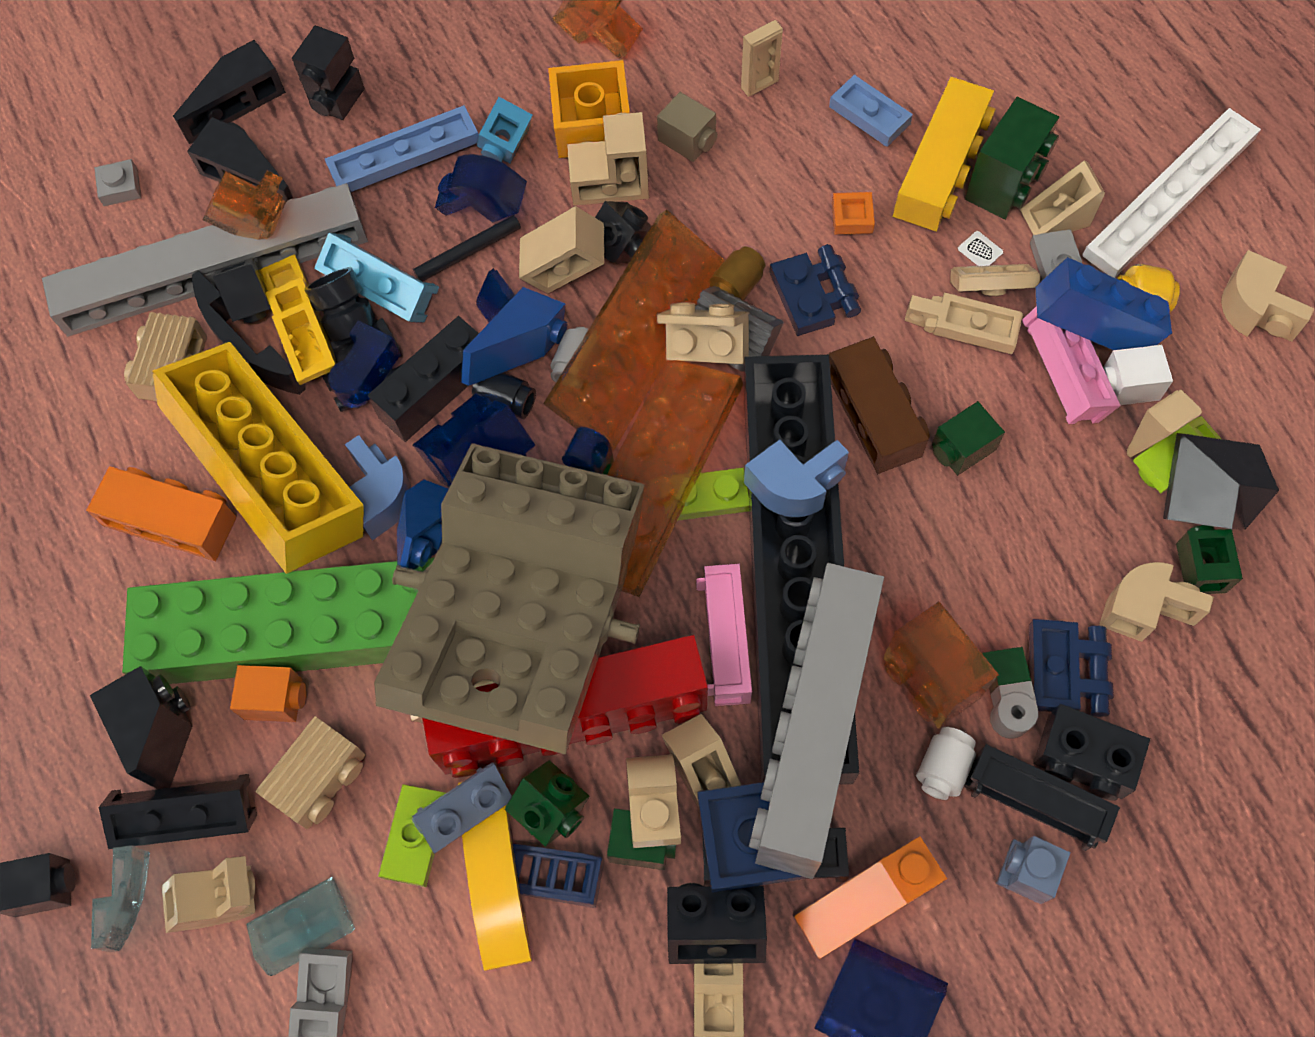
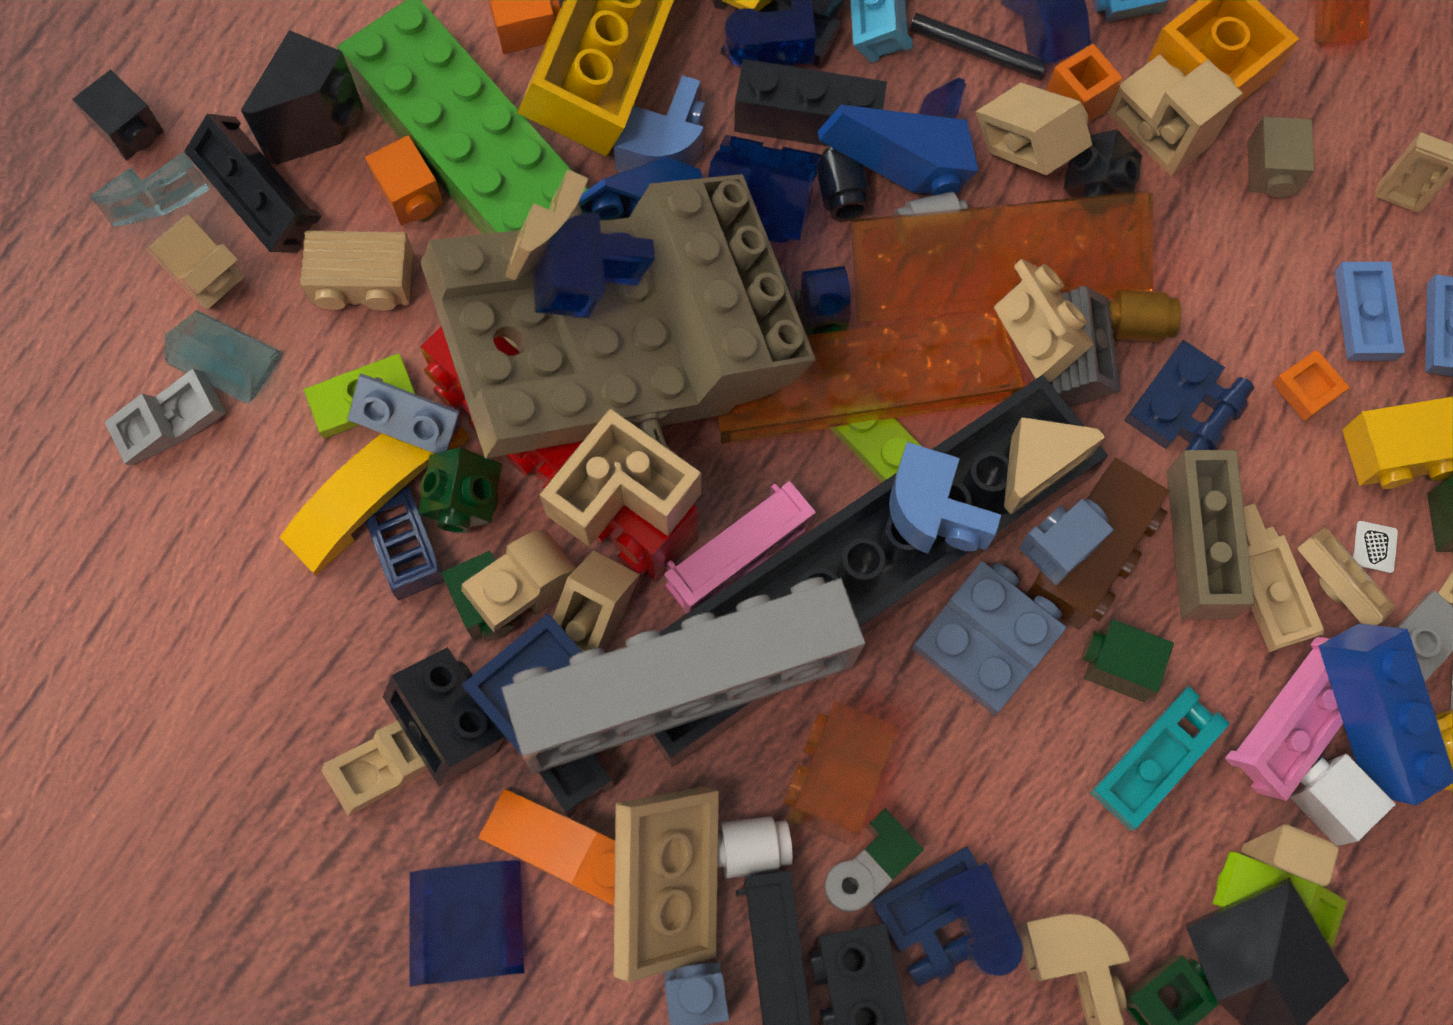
camera: 50 degrees right, 5 degrees up
none -> tan slope [505,170,588,280]
none -> clear blue brick [534,213,655,318]
none -> tan brick [540,409,701,547]
none -> tan plate [614,786,719,983]
none -> sand blue plate [912,561,1067,716]
none -> clear blue leg [927,862,1023,976]
none -> tan slope [1004,417,1105,514]
none -> sand blue brick [1019,499,1114,586]
none -> orange brick [1046,43,1123,122]
none -> teal plate [1089,685,1230,831]
none -> dark tan brick [1167,450,1254,620]
none -> medium blue plate [1334,262,1405,361]

